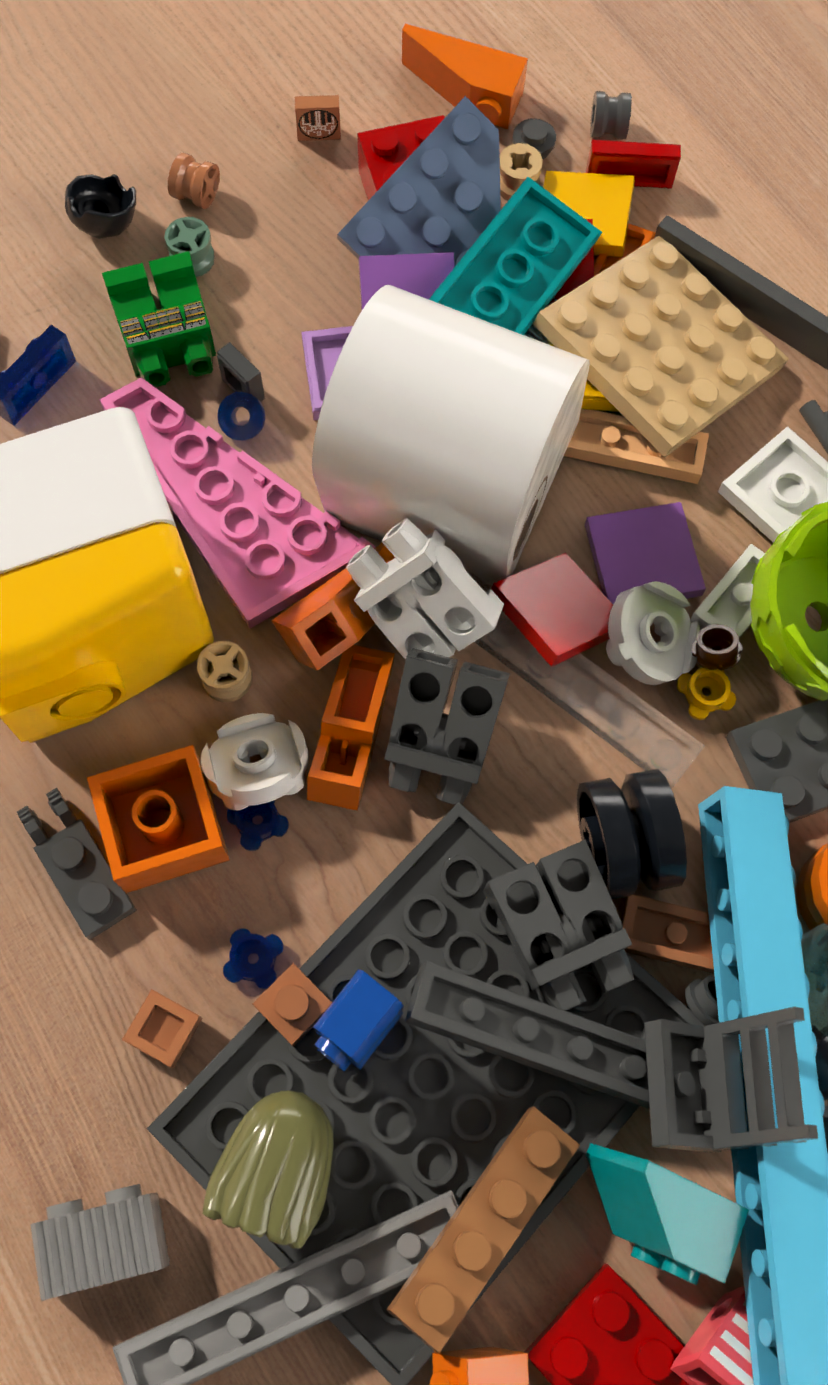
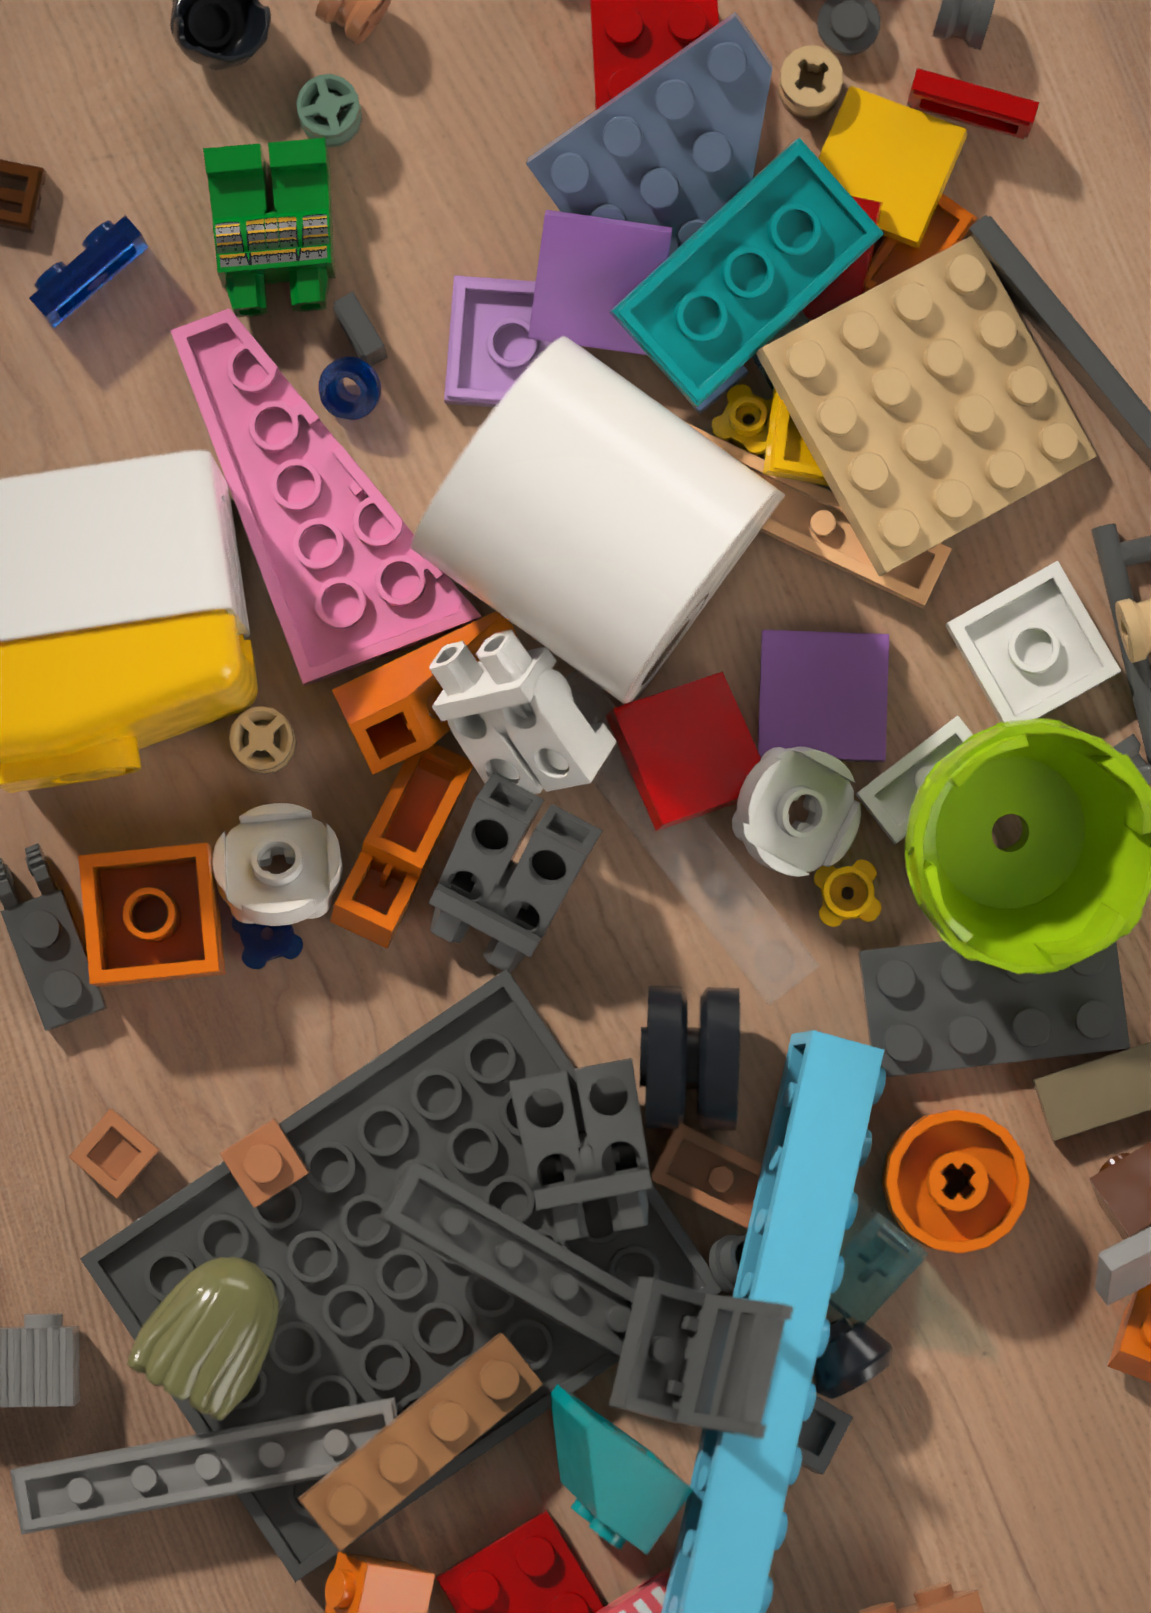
camera: 20 degrees right, 15 degrees up
clear blue plate [223,929,284,989] -> none
blue brick [313,969,404,1072] -> none
reddish brown plate [691,624,743,671] -> none

